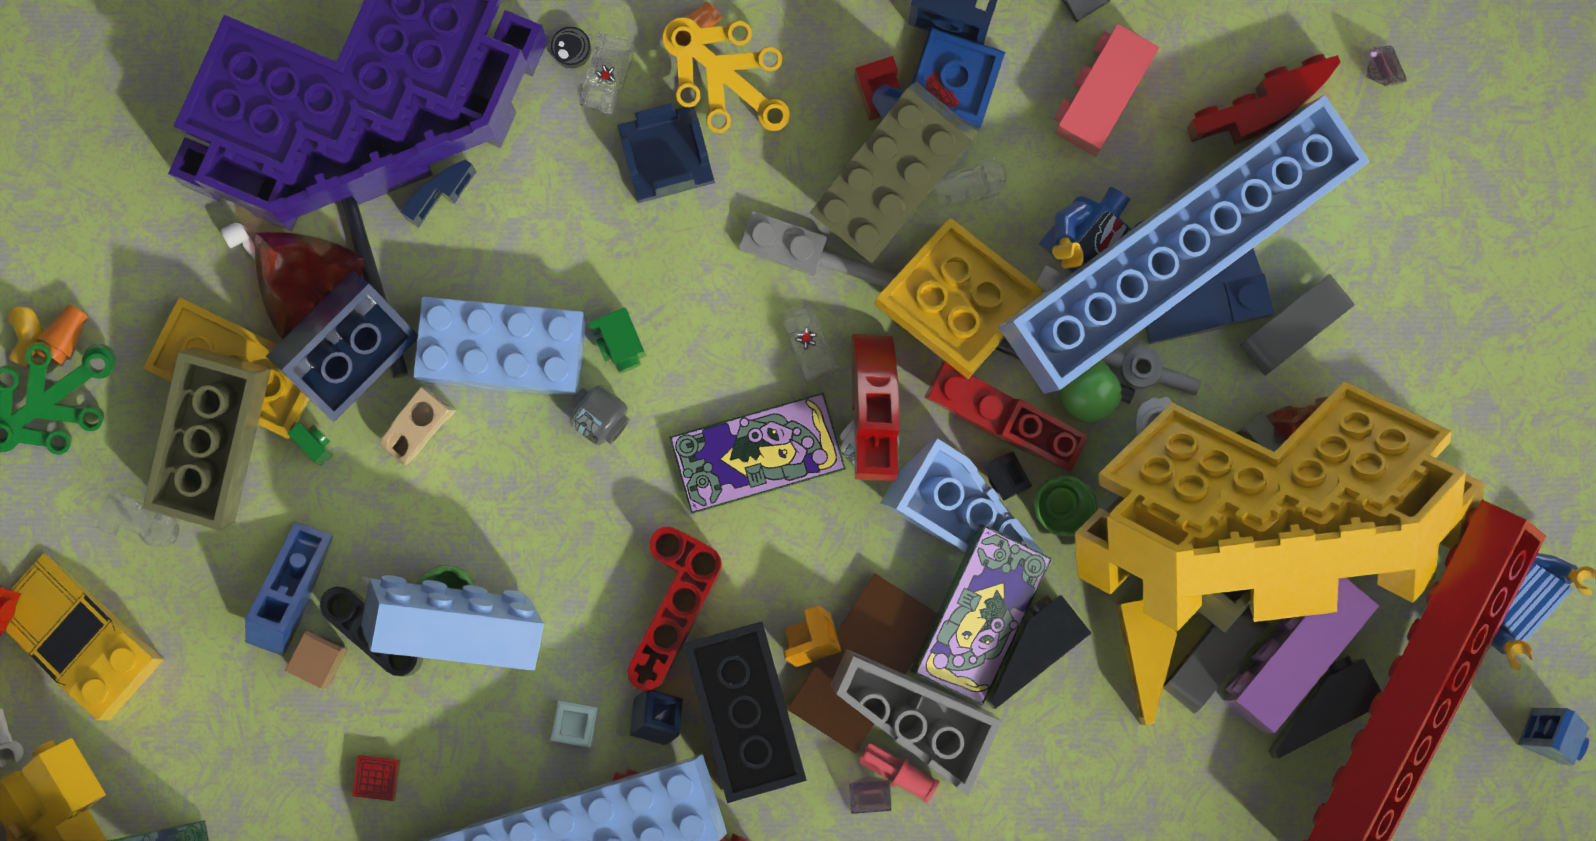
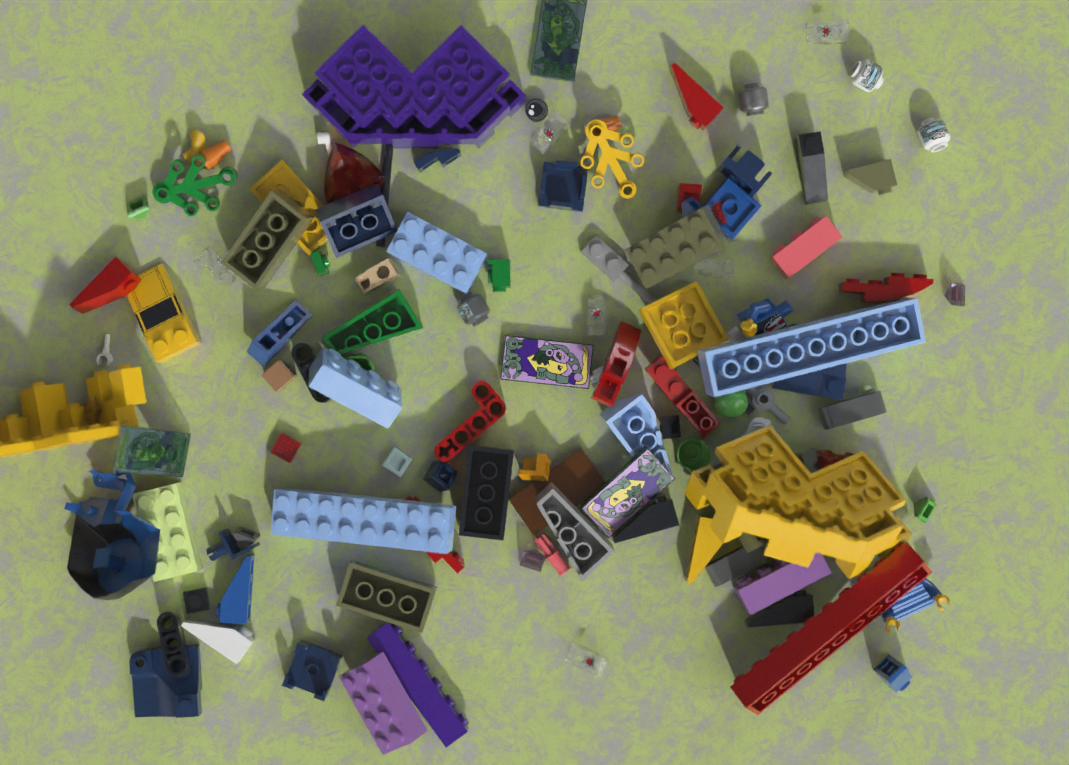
camera: 20 degrees right, 5 degrees up
none -> green wedge [322,289,423,354]
none -> bright green slope [914,497,937,523]

